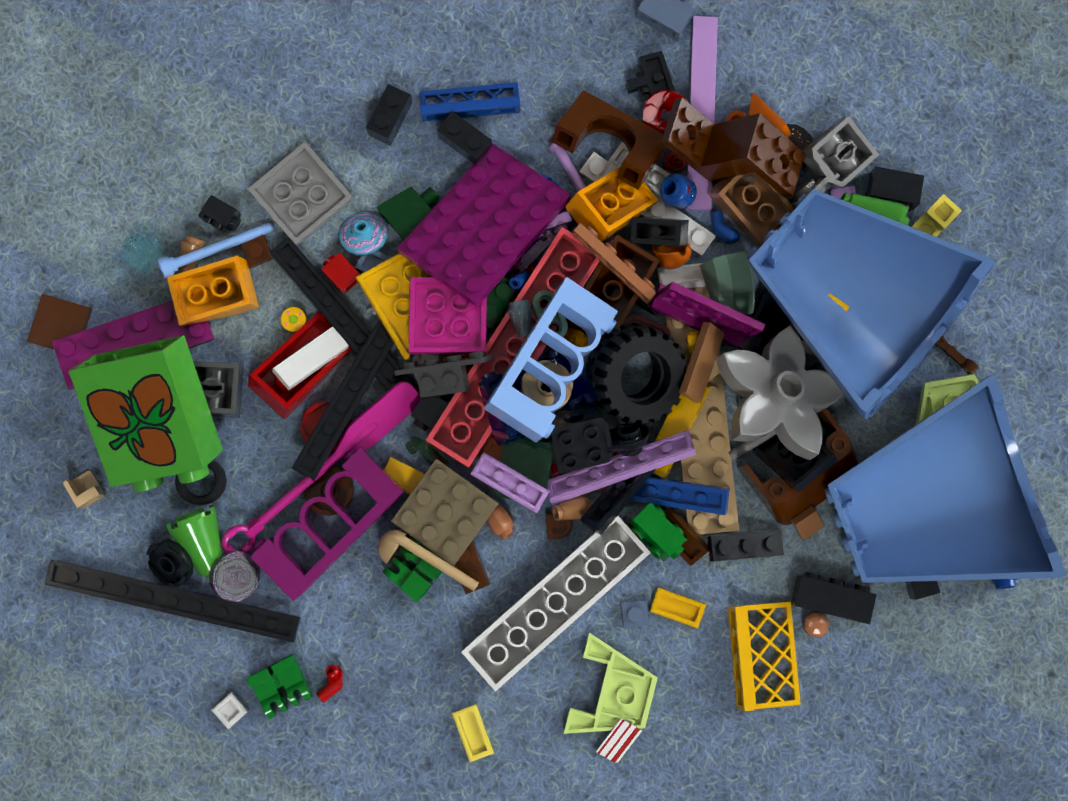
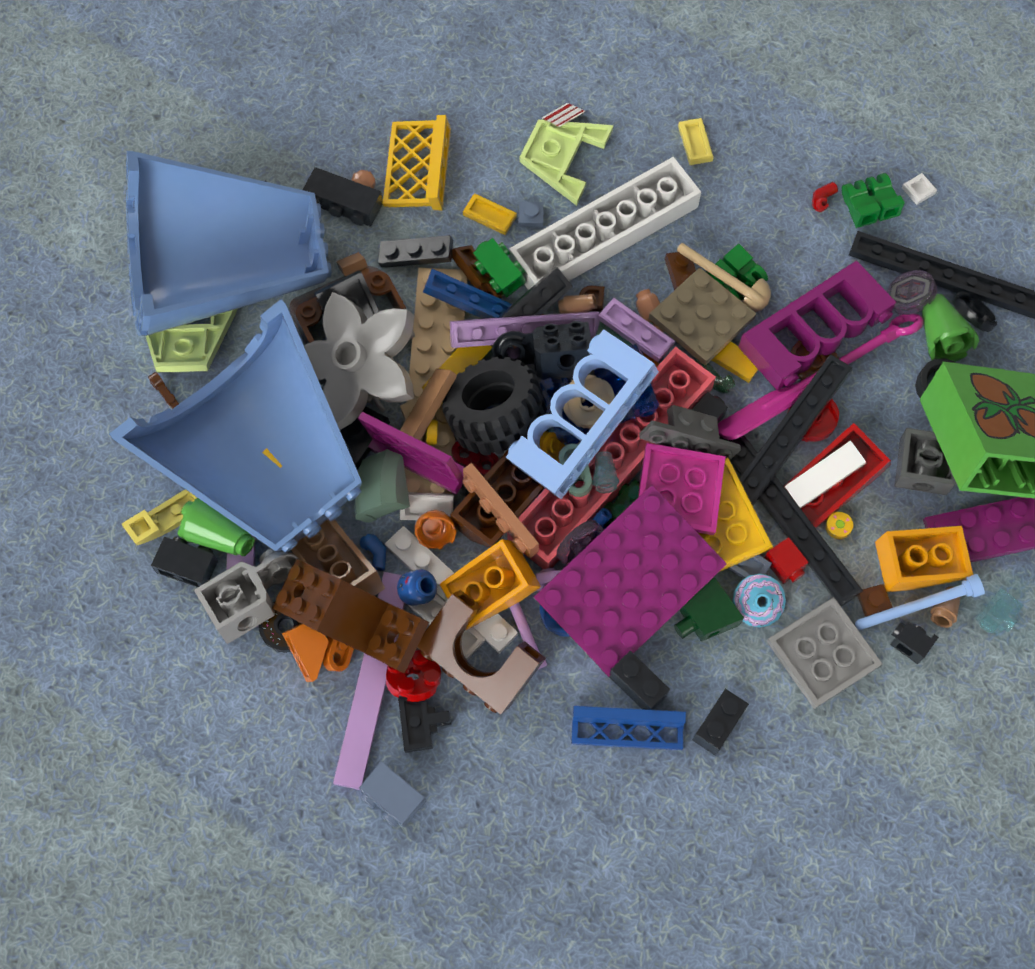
camera: 170 degrees left, 15 degrees down
black brick [631,216,689,246] -> none

